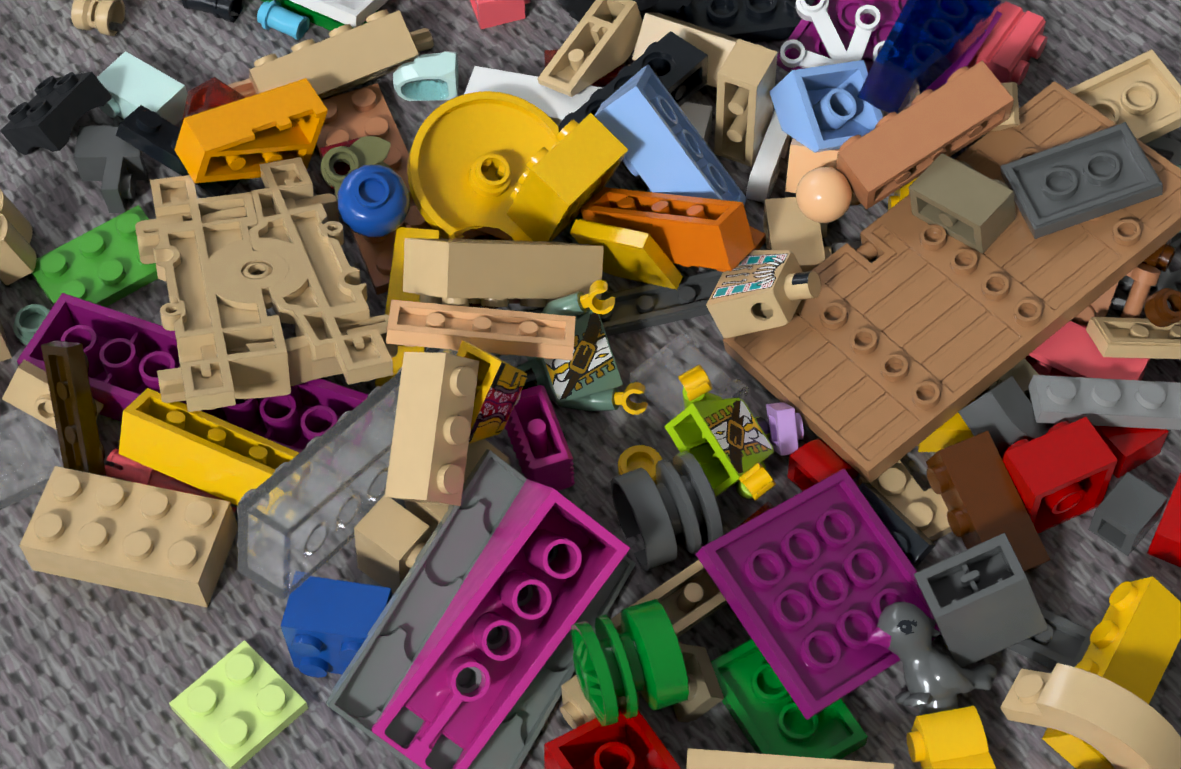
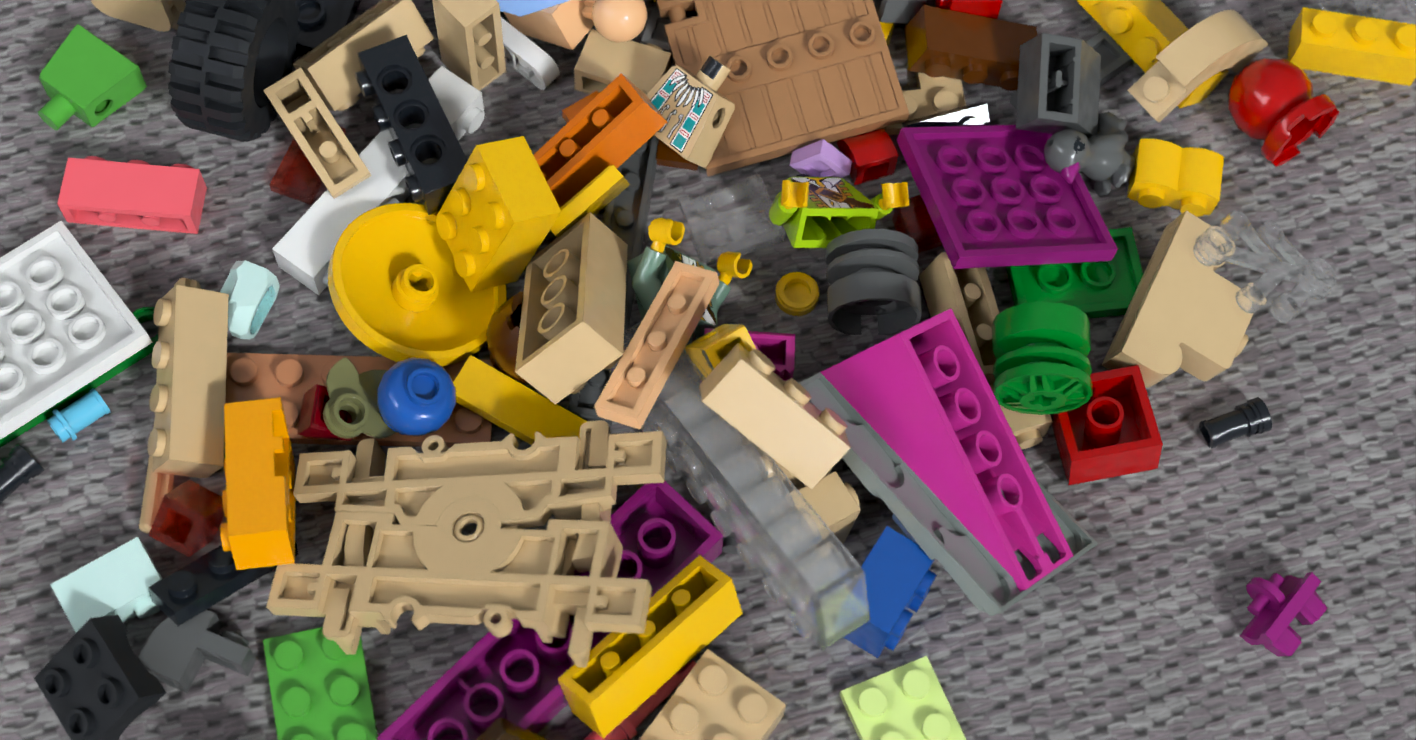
camera: 75 degrees left, 10 degrees up
light blue slope [595,65,747,205] -> none

